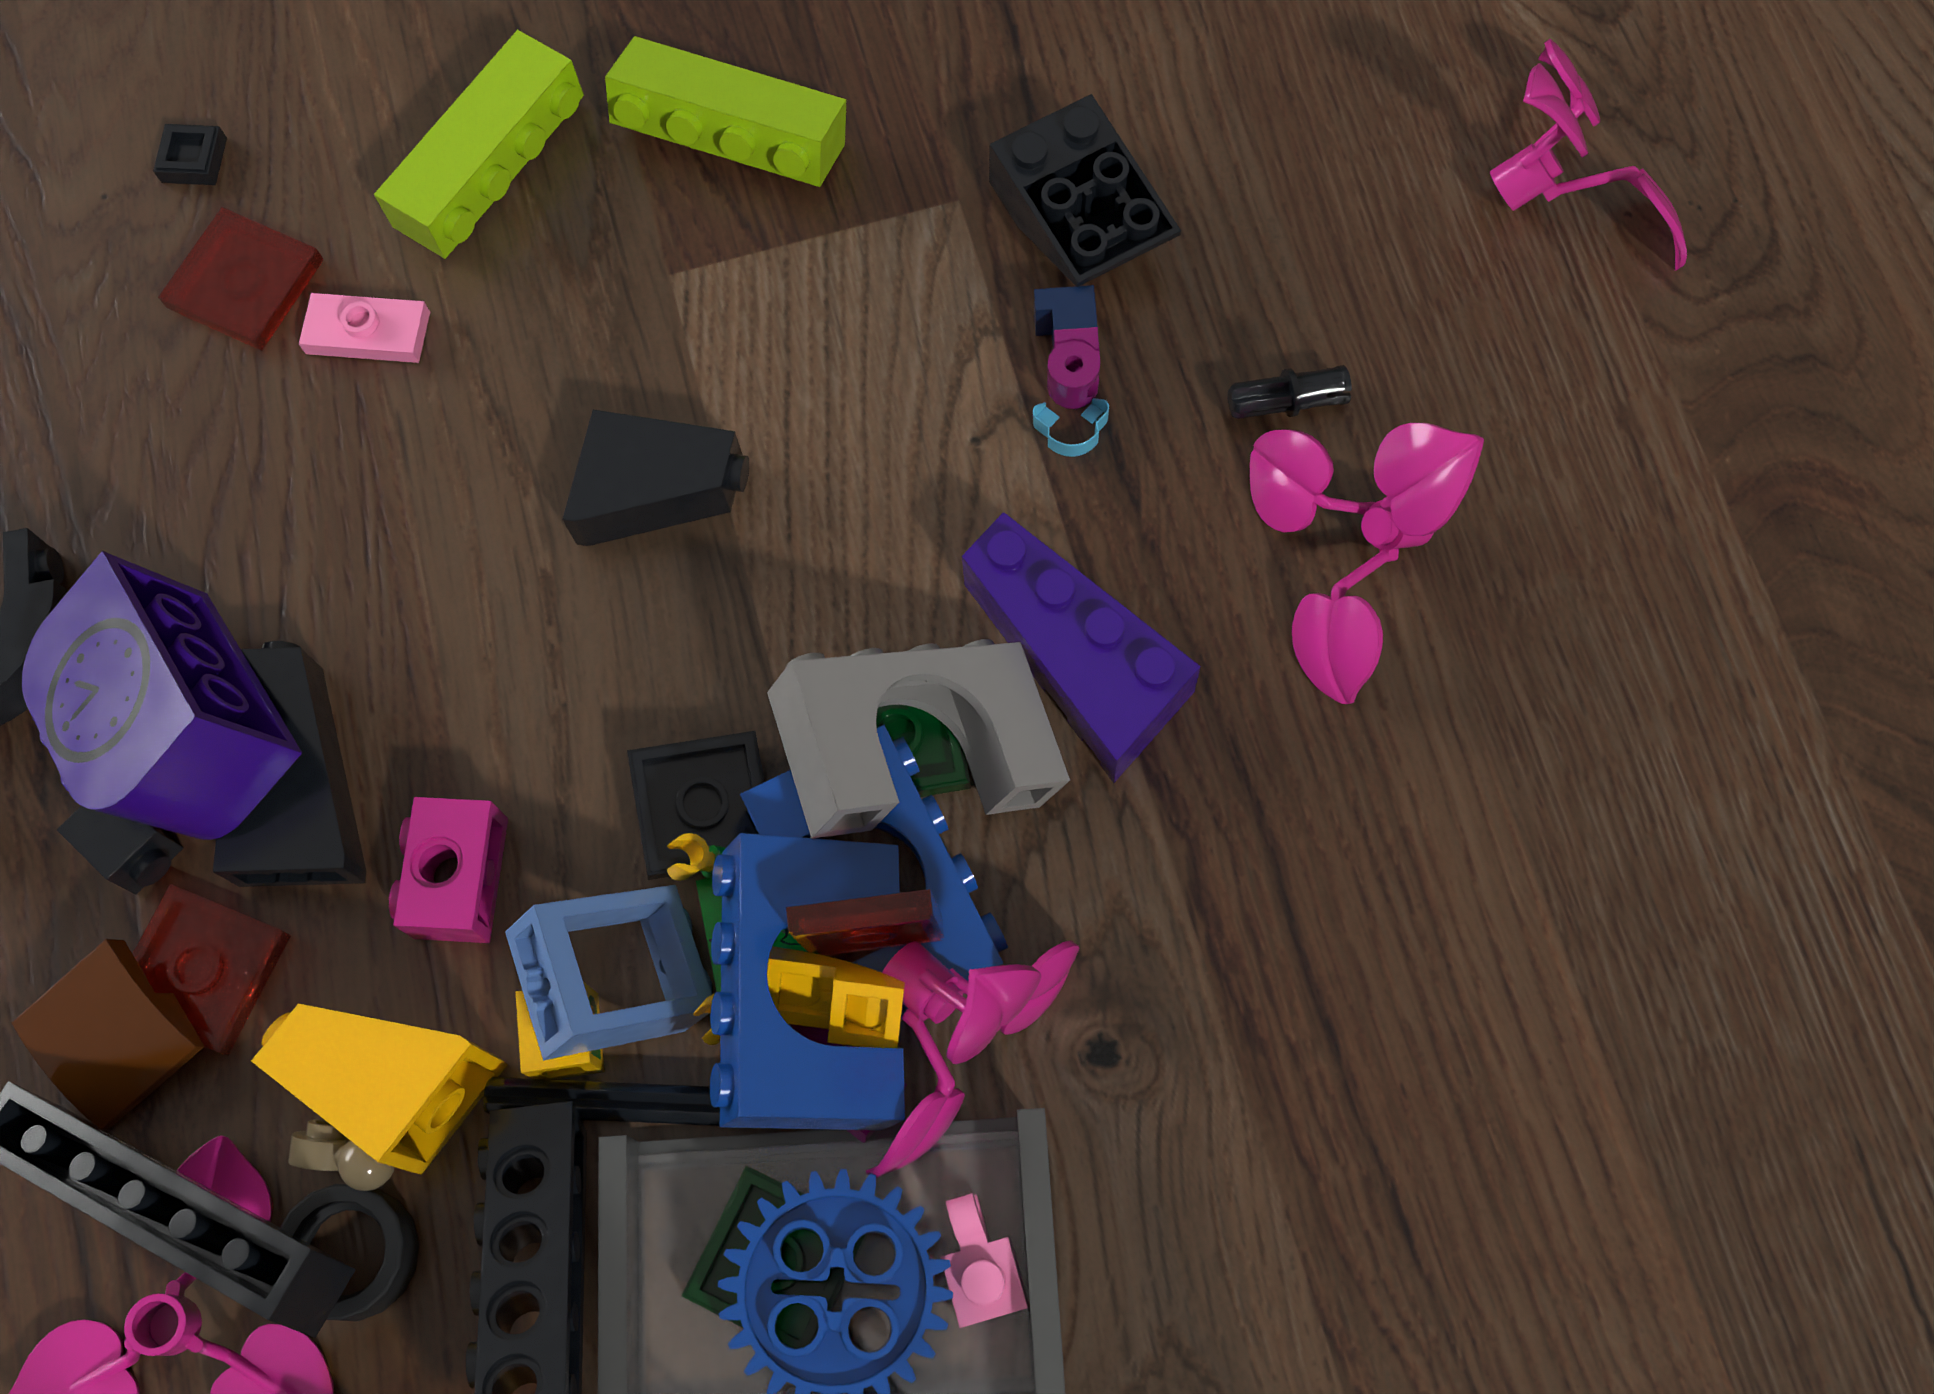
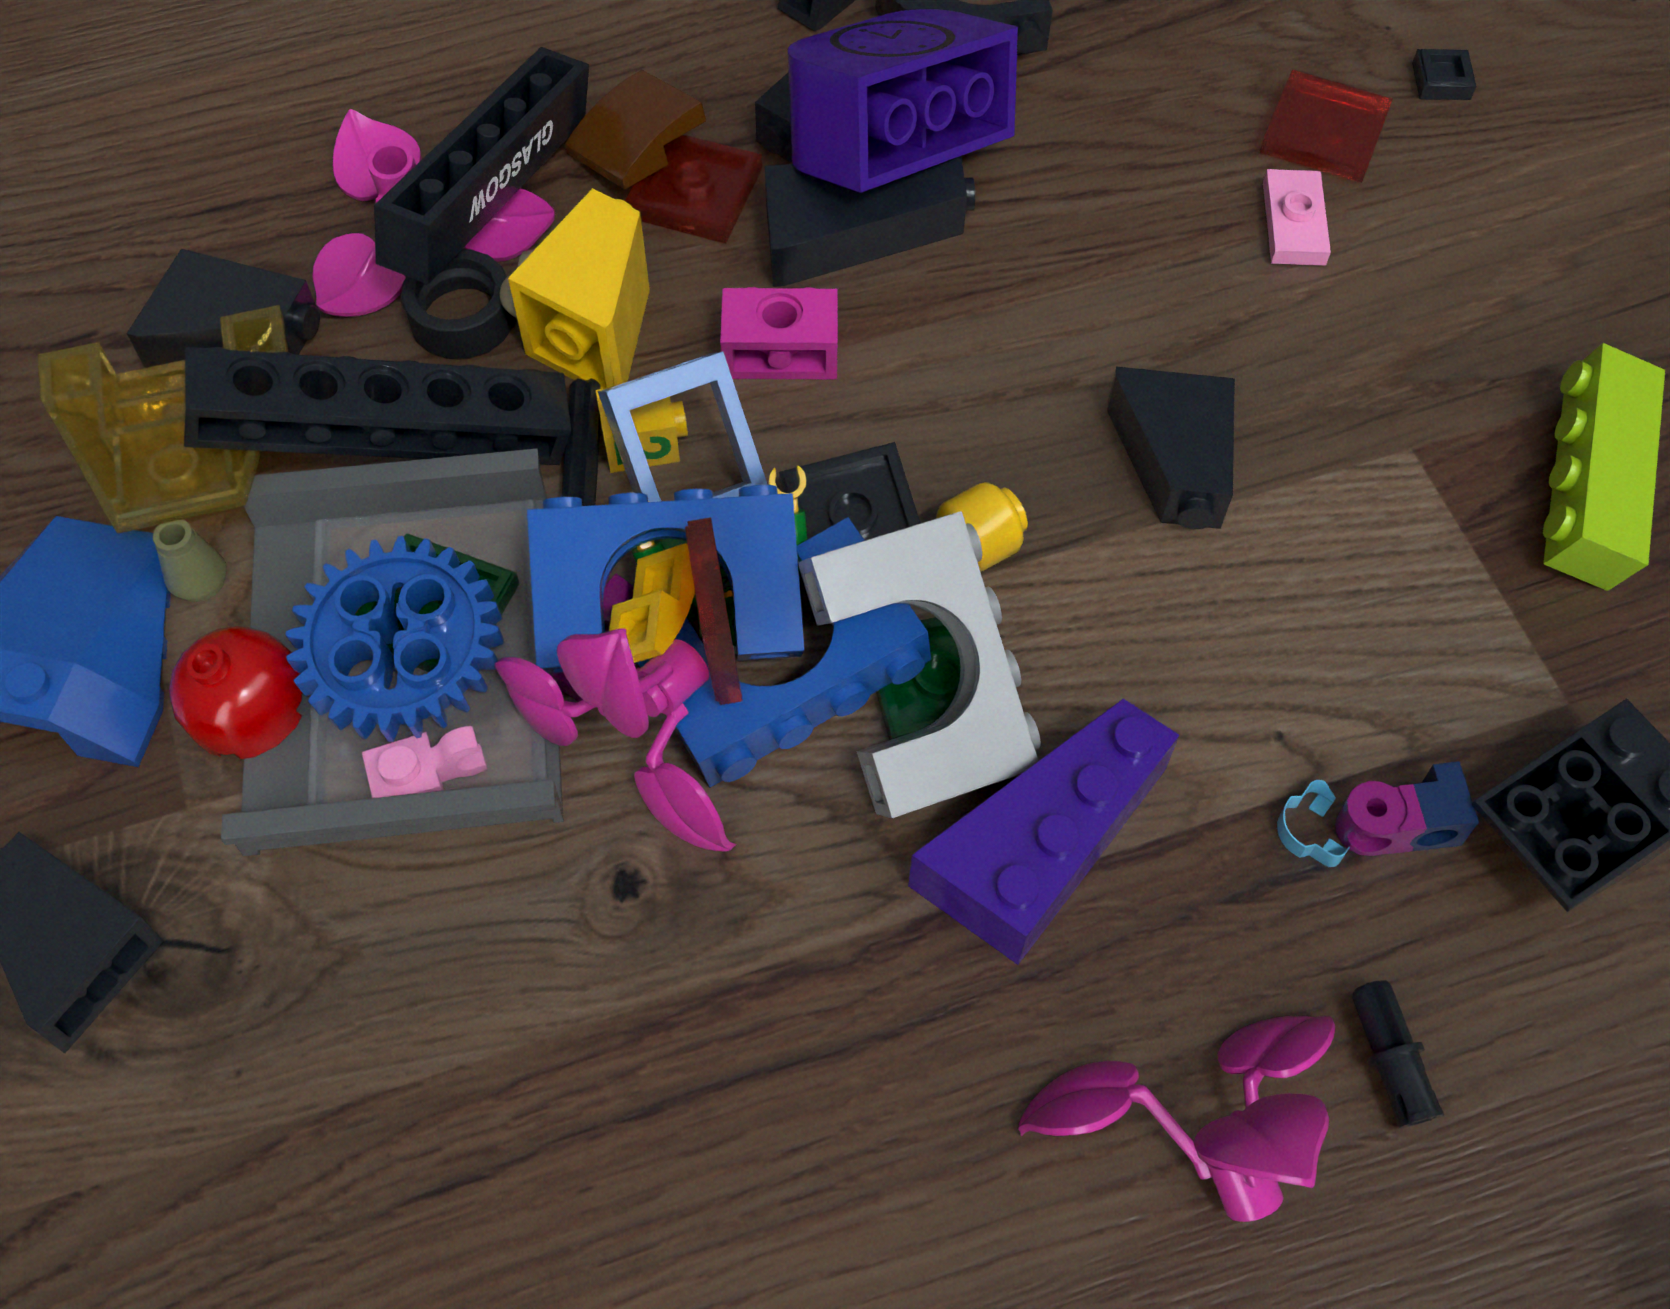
camera: 80 degrees right, 10 degrees down
lime brick [374,29,584,259] -> none
none -> yellow head [936,482,1028,572]

